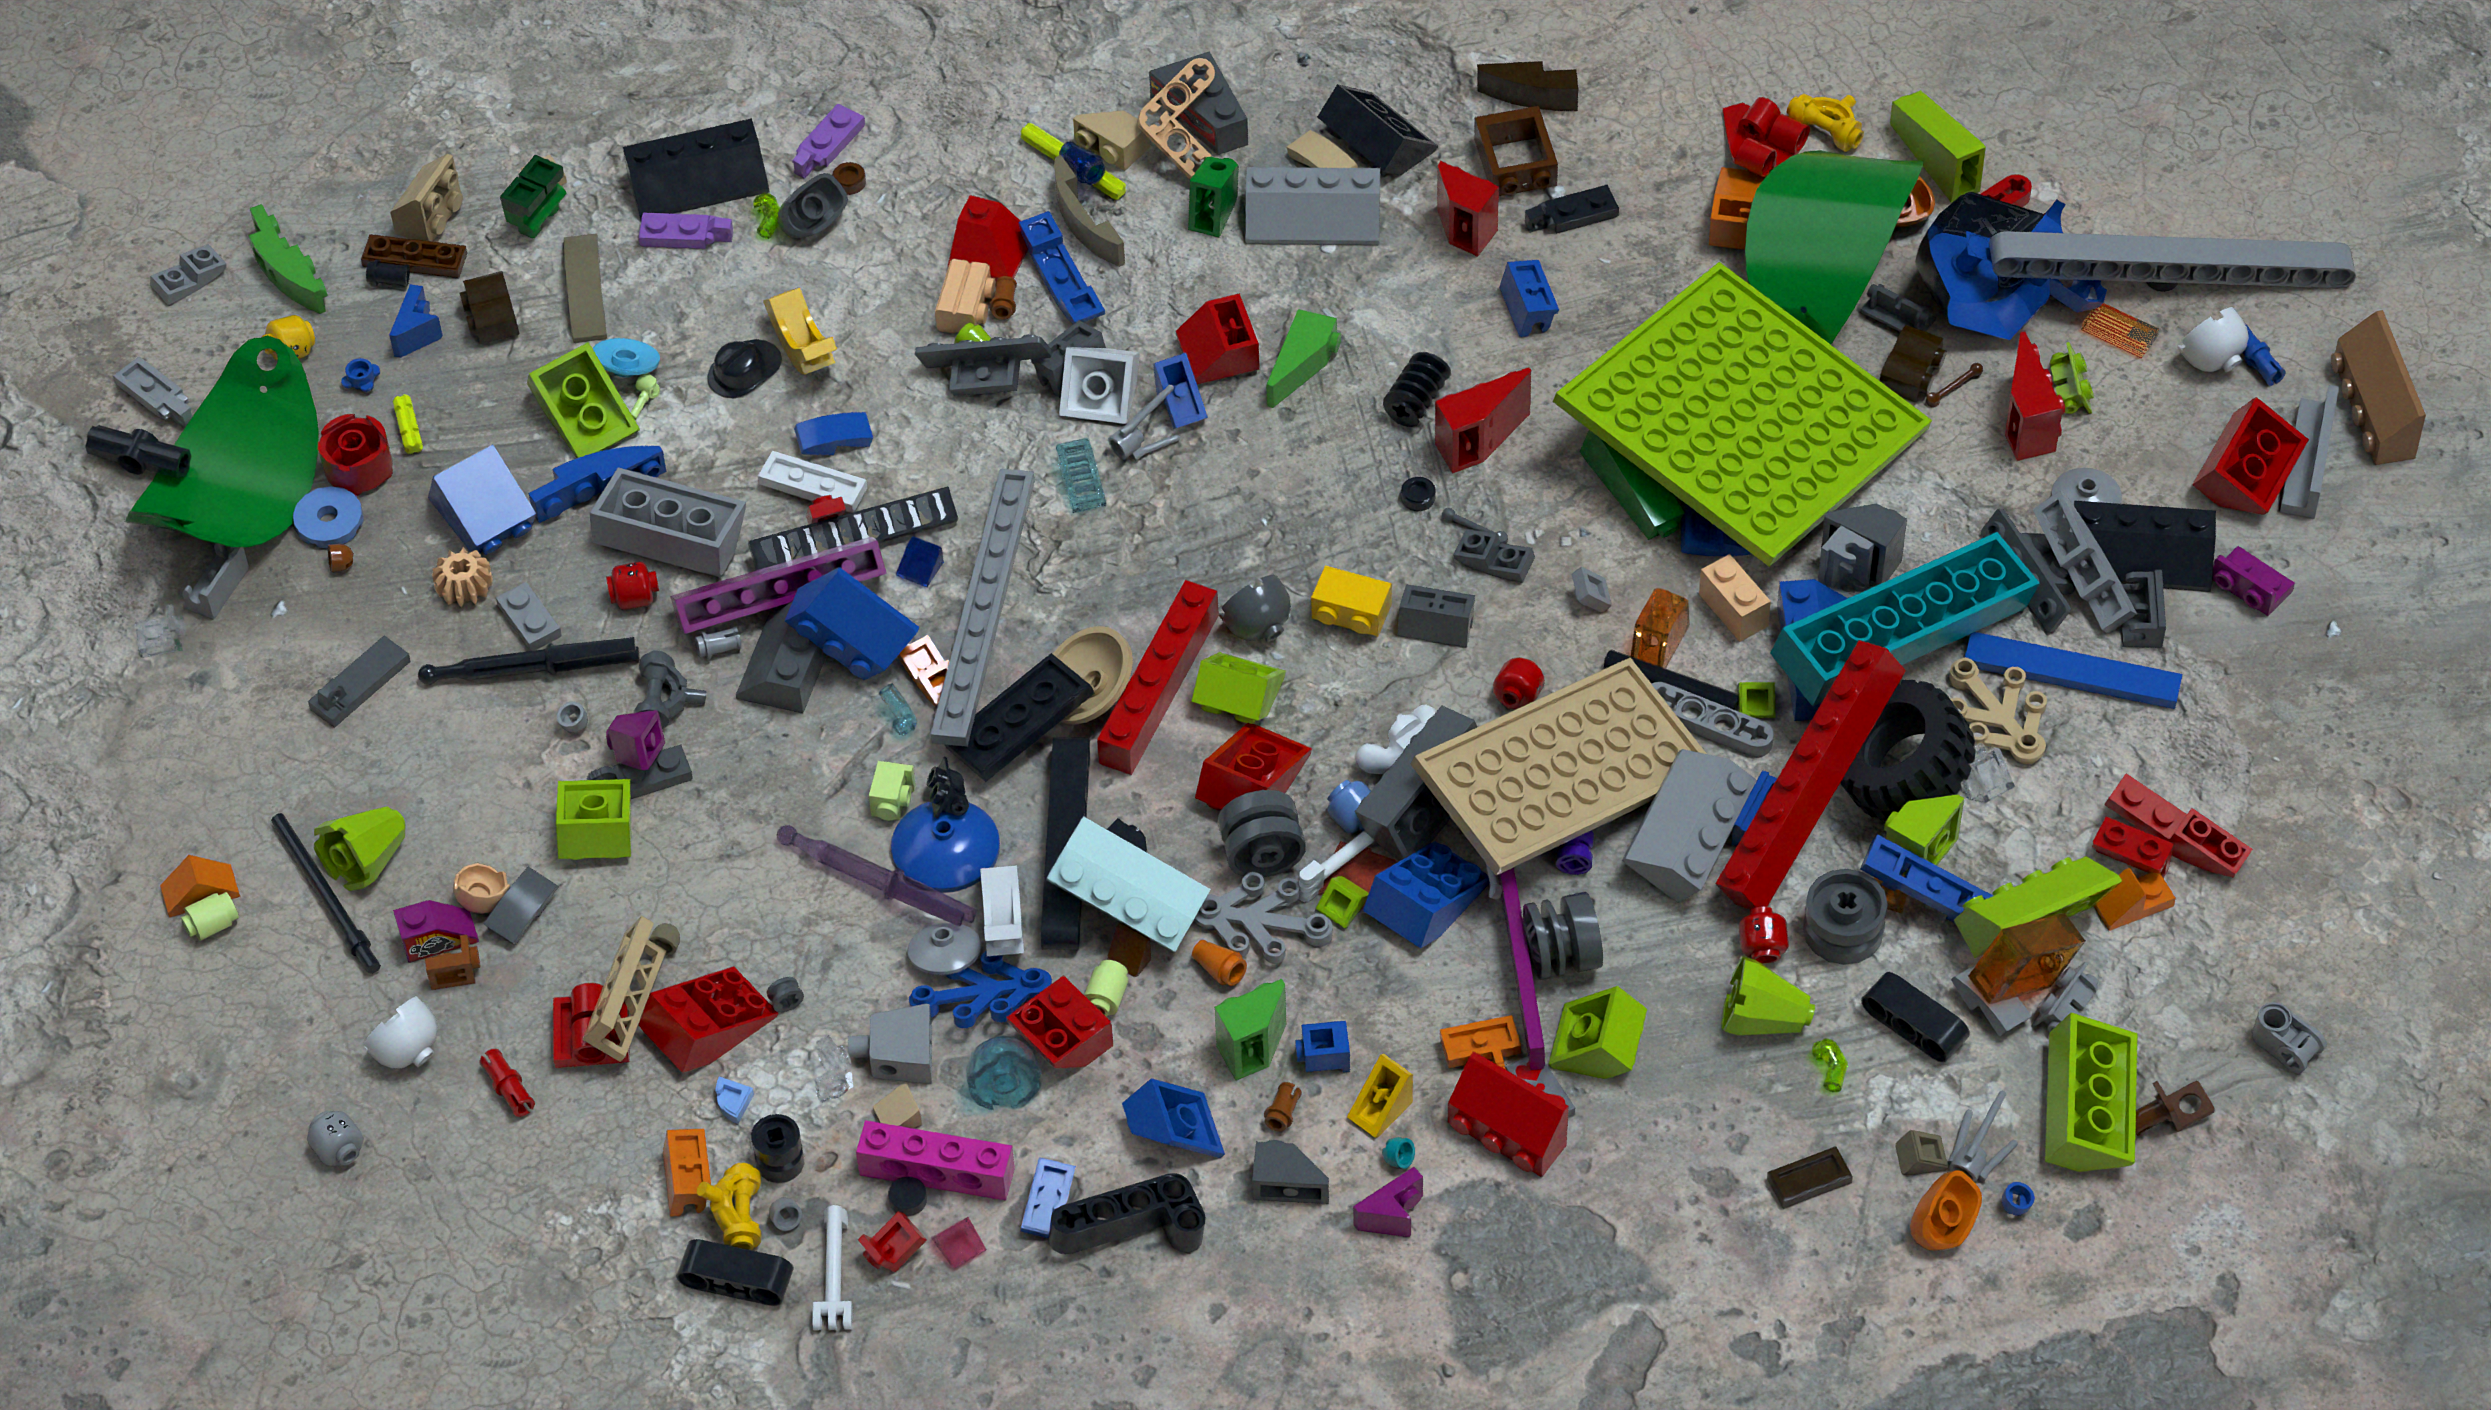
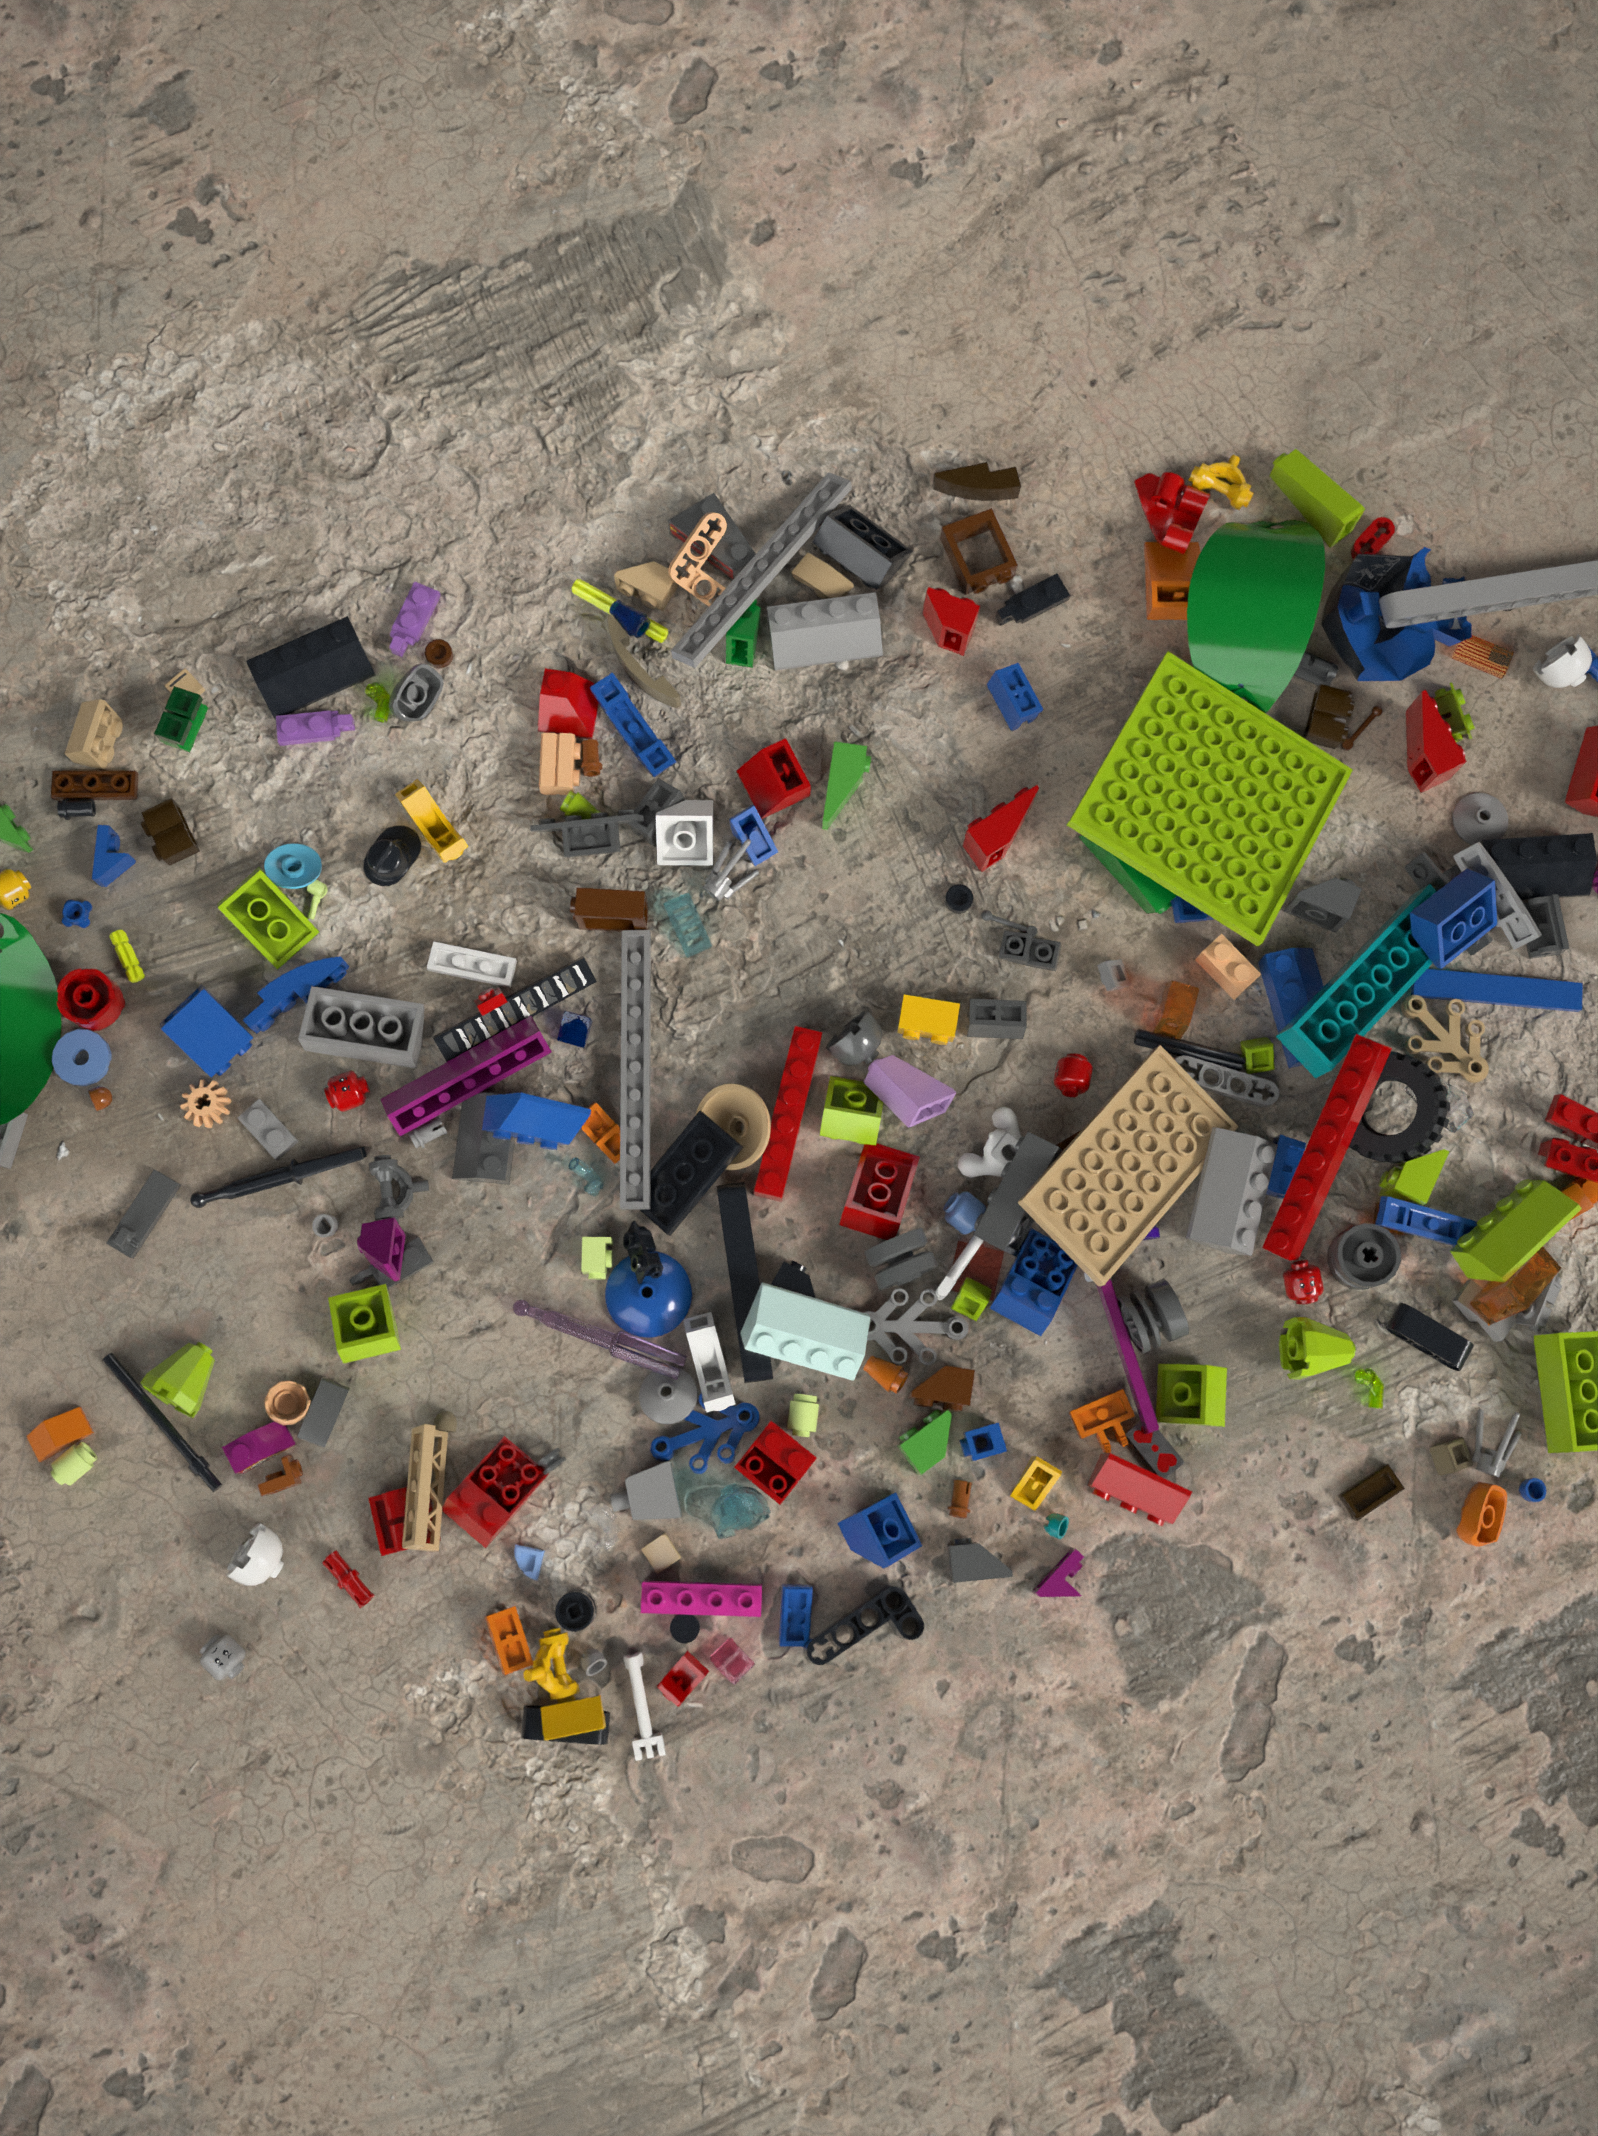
camera: 15 degrees left, 25 degrees up
dark tan slope [564,233,607,343] -> none
blue slope [794,412,873,455] -> none
reddish brown slope [1107,923,1151,977] -> none
black piece [1383,352,1451,427] -> none
light grey hinge [1818,525,1874,598] -> none
none -> yellow slope [541,1695,606,1741]
none -> reddish brown window [570,888,648,932]
none -> light grey plate [671,472,852,668]
none -> lavender slope [864,1055,956,1128]
none -> reddish brown slope [908,1366,975,1412]
none -> blue slope [1410,868,1497,969]

